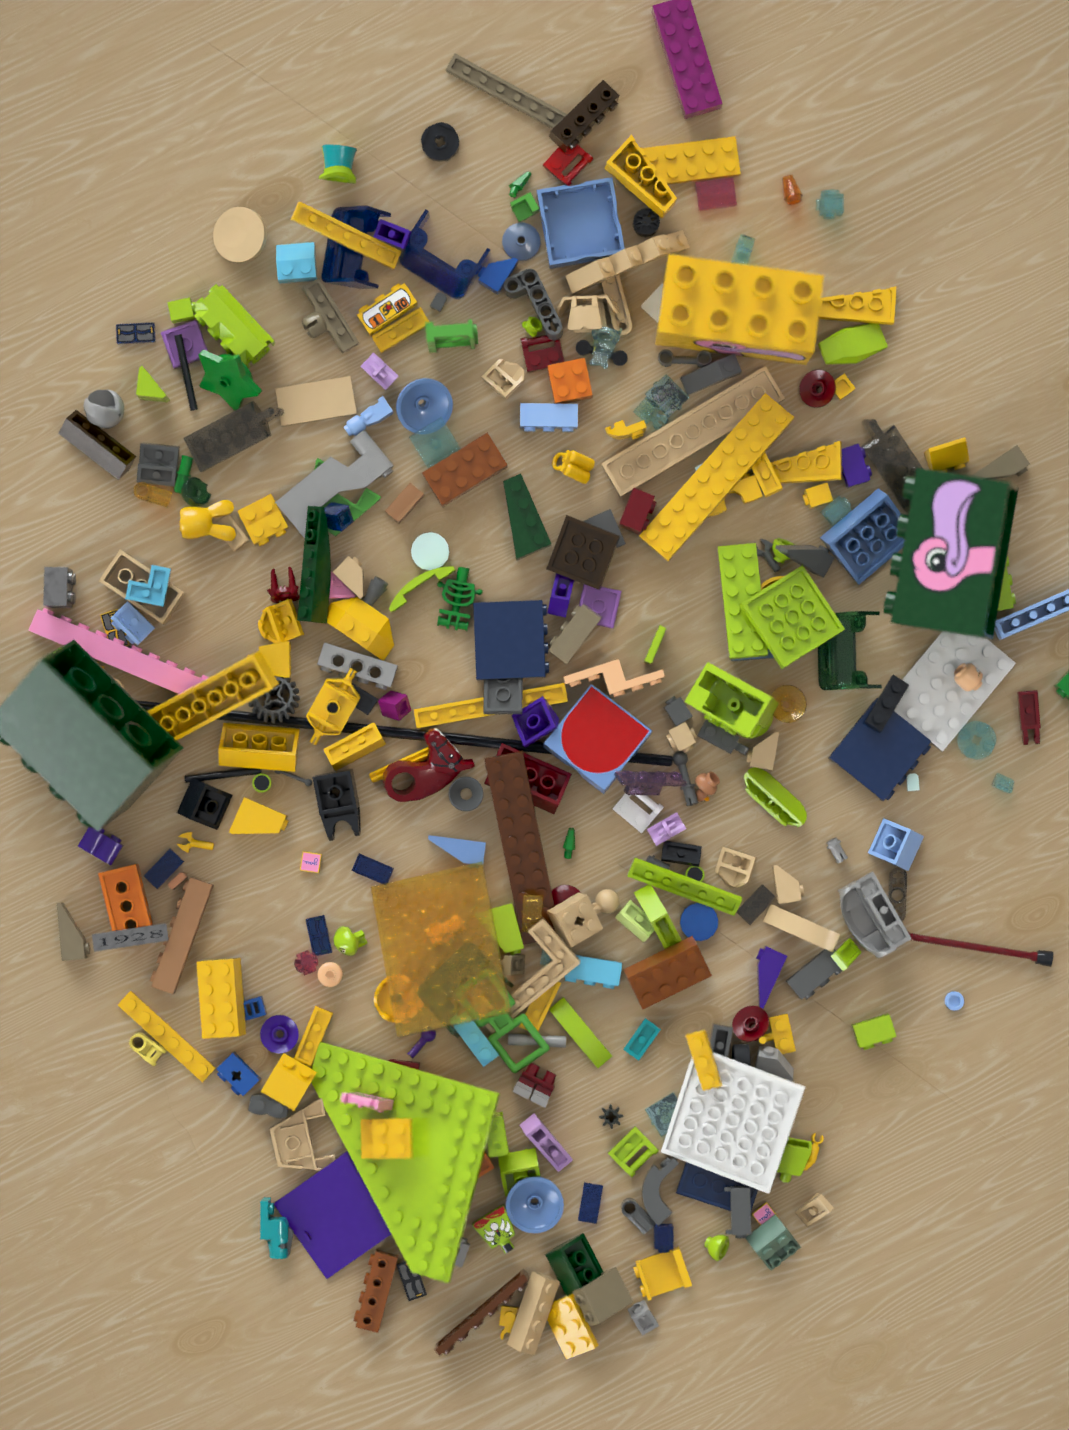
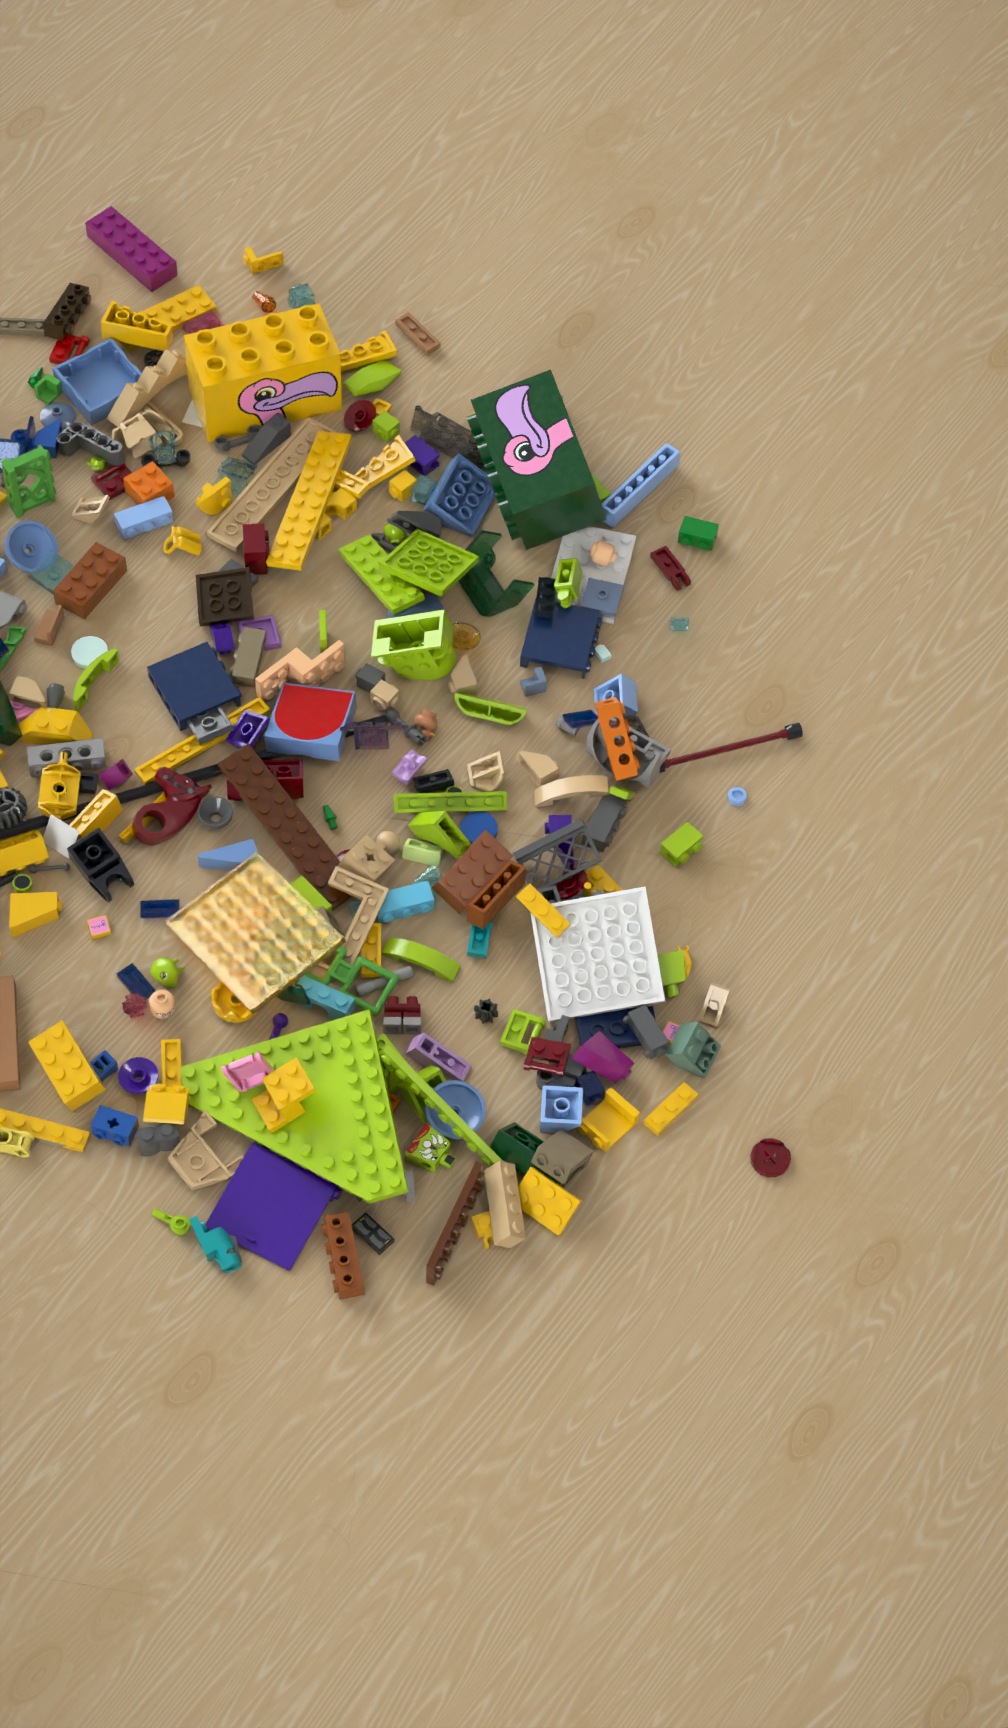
camera: 30 degrees left, 30 degrees down
green torso [437,567,483,632] -> none
dark green wedge [503,474,552,561] -> none
clear yellow slope [522,895,543,932] -> none
clear blue tile [578,1182,603,1224] -> none
white plate [612,782,664,834] -> none
light grey bracket [628,1300,659,1336] -> none
clear light blue piece [645,1092,678,1137] -> none
dark grey plate [697,719,749,755] -> none
lime brick [704,1235,730,1261] -> none
clear smoke plate [736,884,776,925] -> none
clear light blue plate [957,721,996,759] -> none
none -> white sticker [43,815,79,859]
none -> lime plate [152,1208,191,1235]
none -> yellow bracket [243,247,284,274]
none -> lime brick [373,411,400,443]
none -> lime plate [379,1044,503,1167]
none -> medium nougat plate [395,312,441,355]
none -> clear light blue cone [412,865,442,885]
none -> dark orange brick [466,860,526,929]
none -> dark grey fence [512,819,602,890]
none -> sand blue panel [520,667,547,697]
none -> dark red plate [523,1037,571,1077]
none -> light blue slope [540,1085,583,1133]
none -> lime brick [554,558,583,608]
none -> clear blue tile [562,710,598,729]
none -> magenta slope [572,1031,635,1083]
none -> sand blue plate [580,578,624,617]
none -> orange brick [594,697,640,781]
none -> yellow plate [643,1082,699,1136]
none -> dark red tile [750,1138,791,1177]

